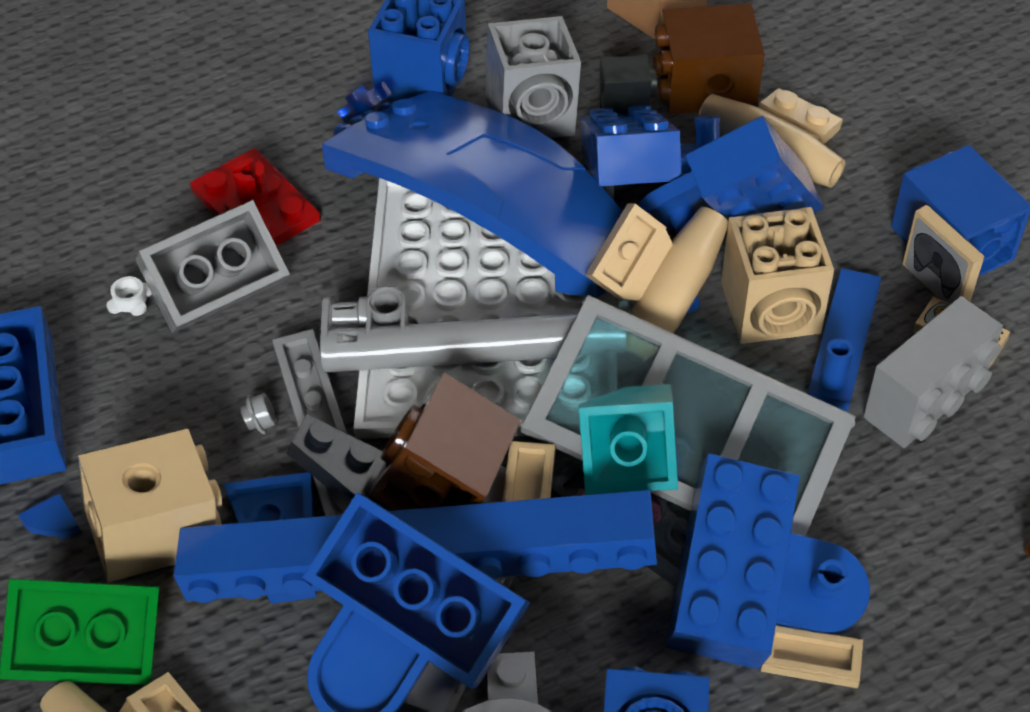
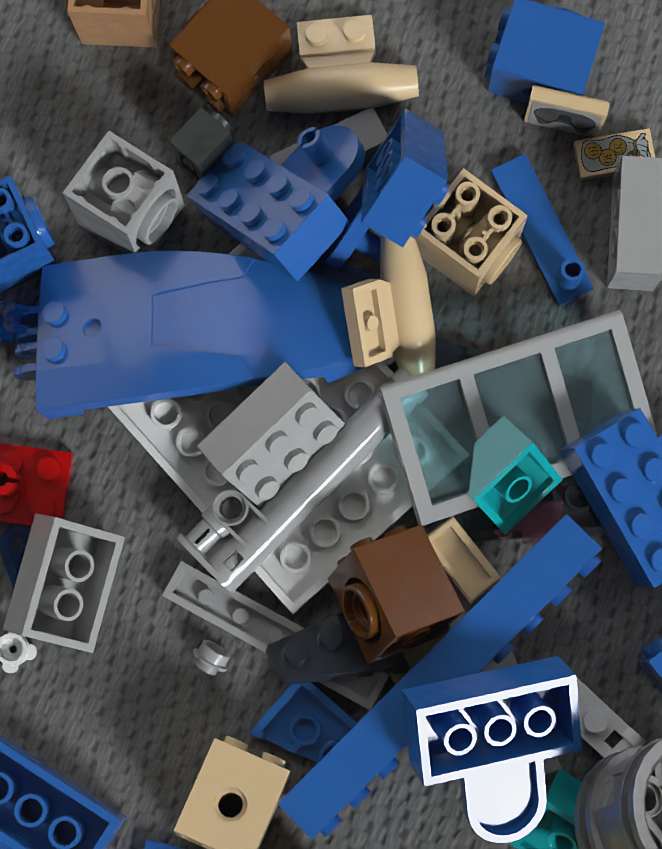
camera: 35 degrees left, 30 degrees up
none -> light grey brick [197,362,346,508]

